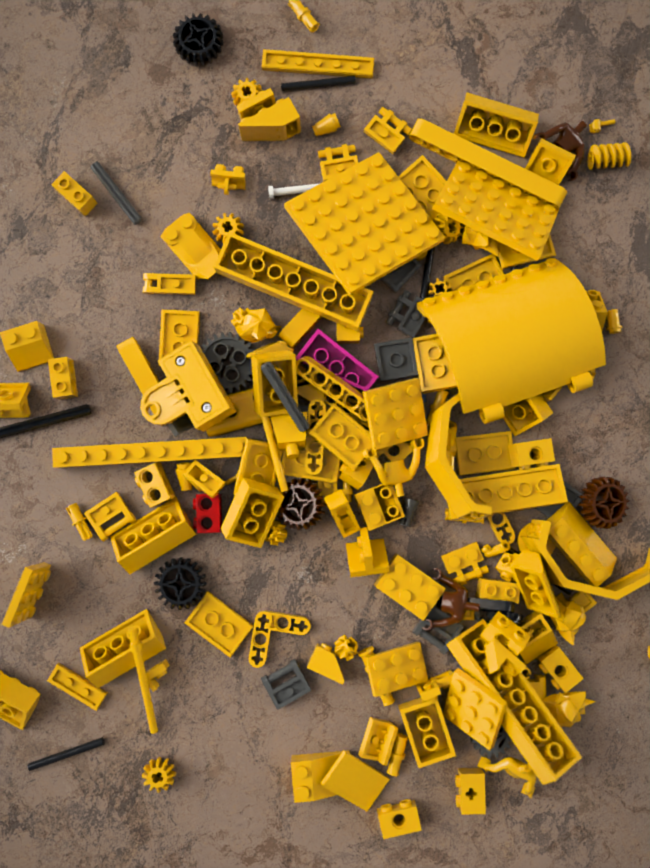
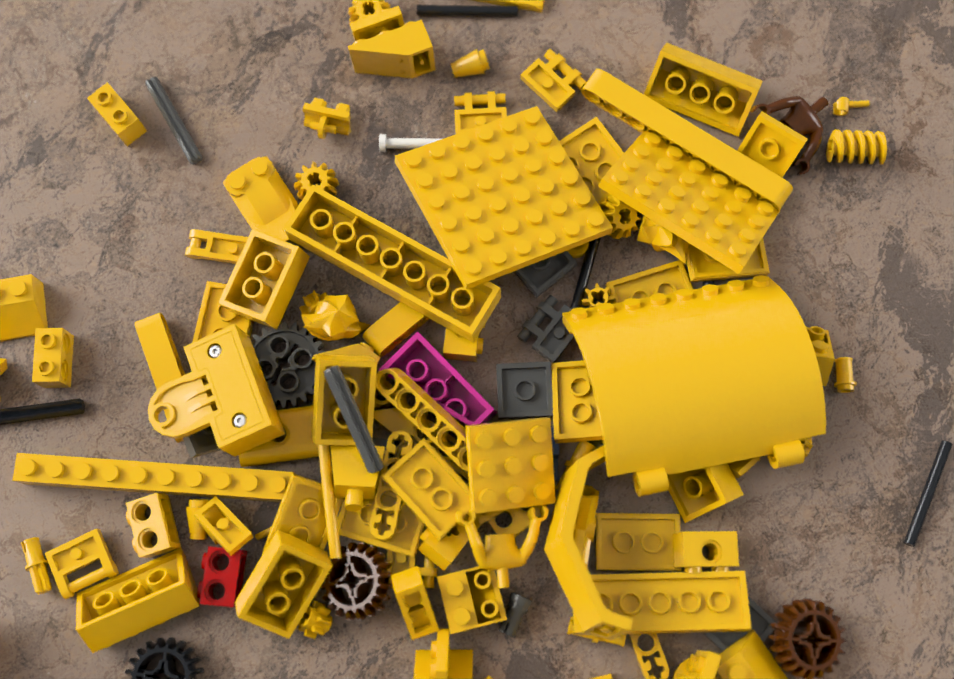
camera: 15 degrees right, 10 degrees down
none -> yellow brick [218,229,310,330]

